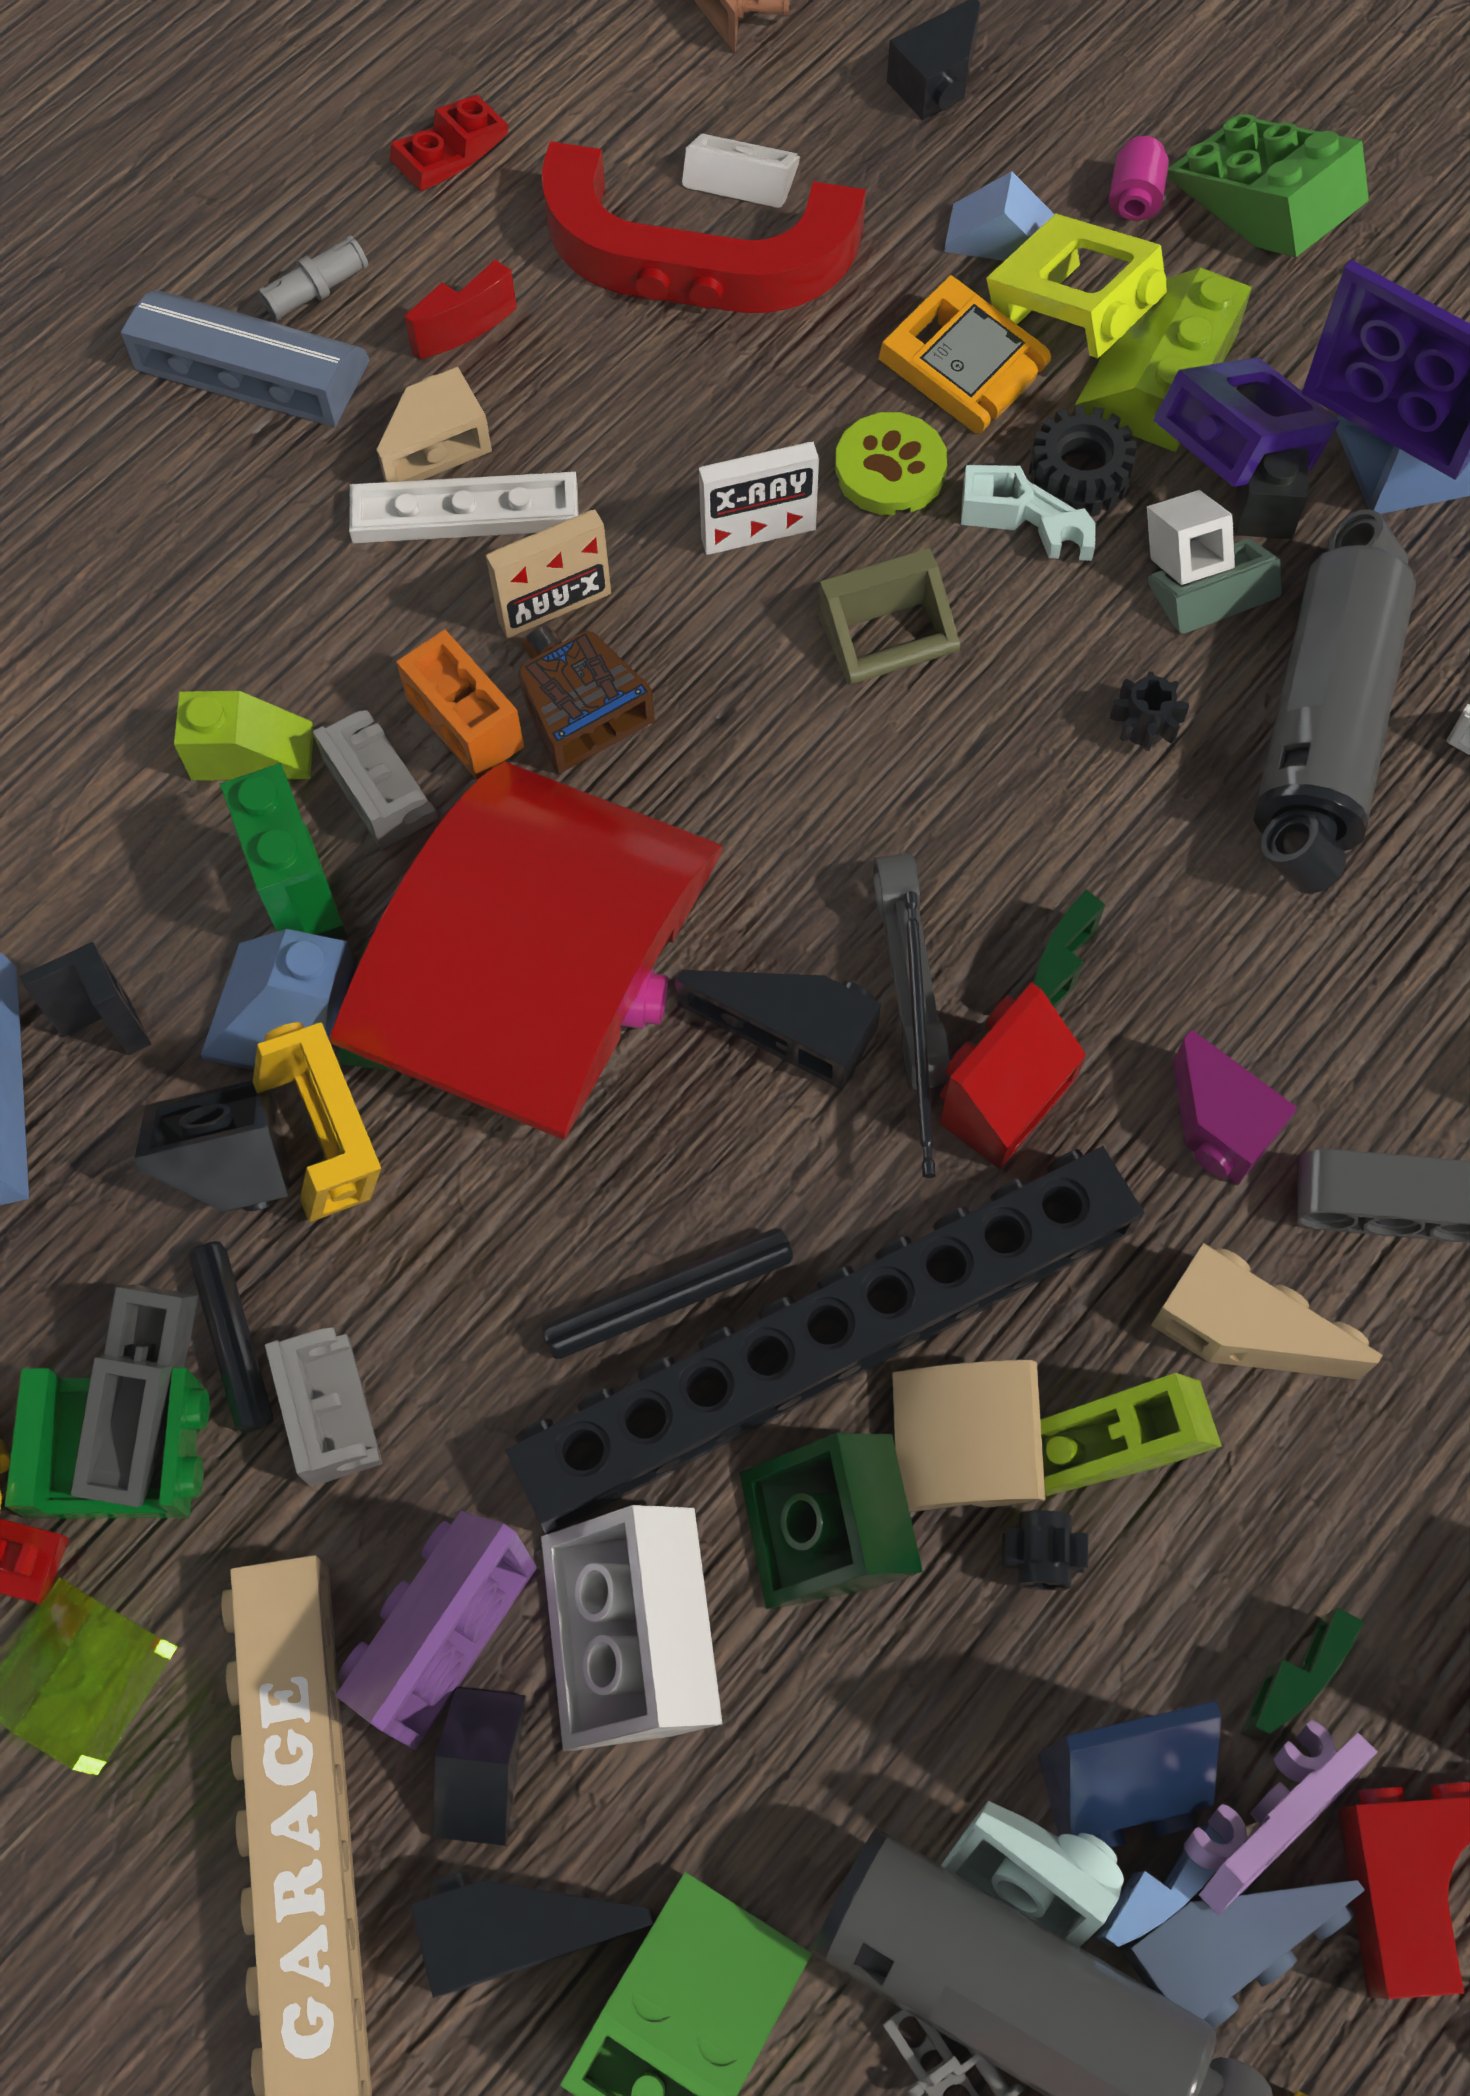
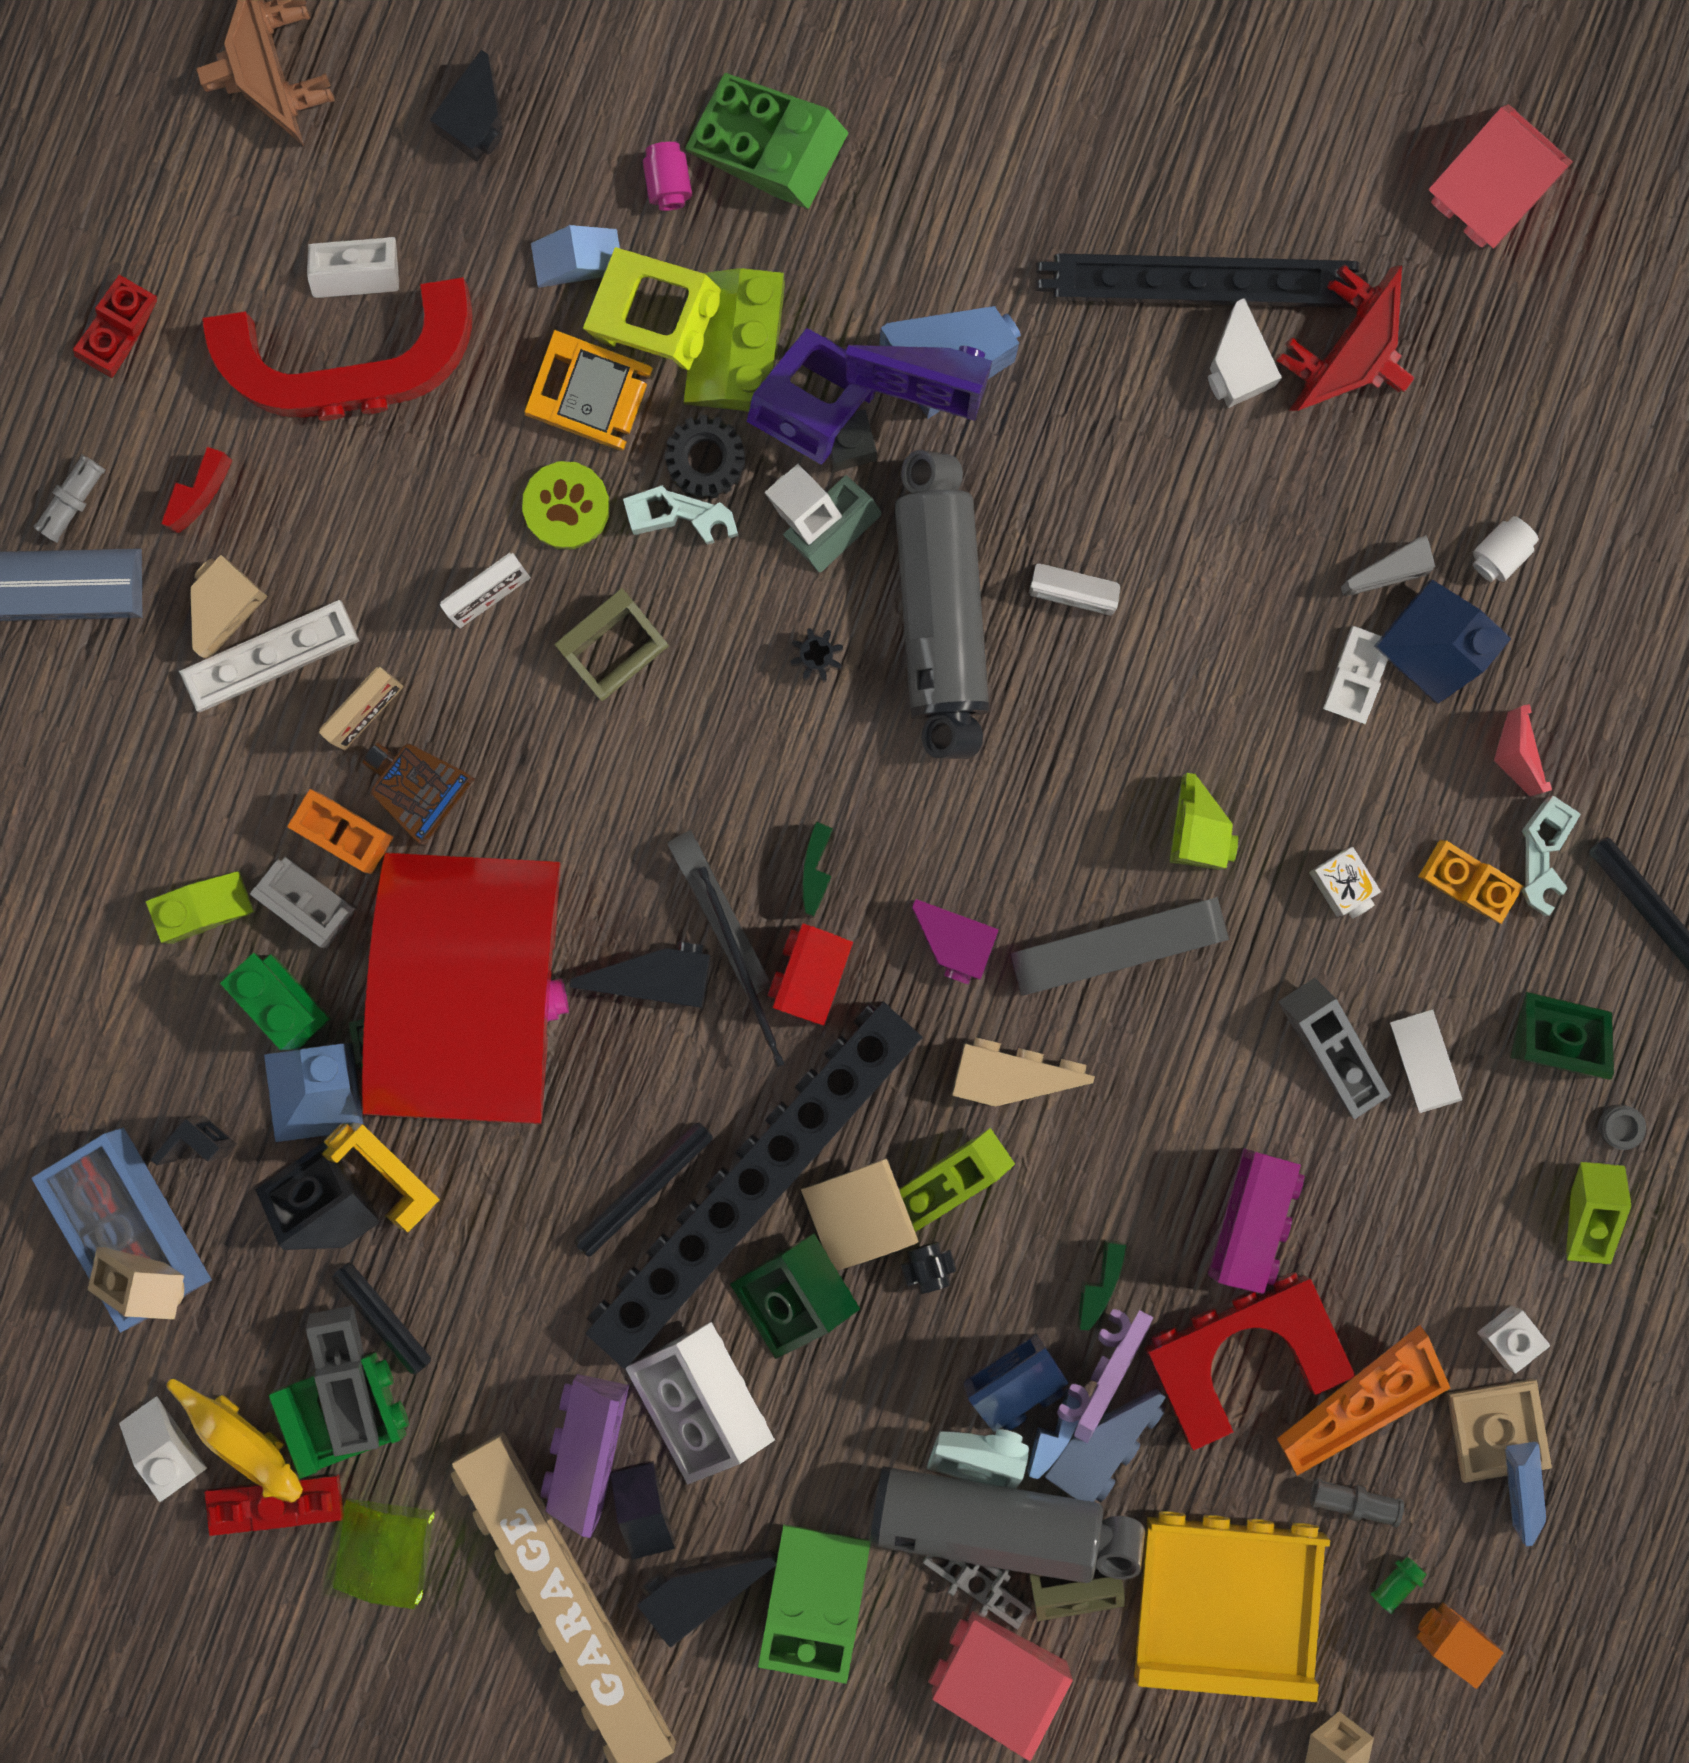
camera: 20 degrees left, 20 degrees up
light grey hinge [265,1328,383,1487] -> none

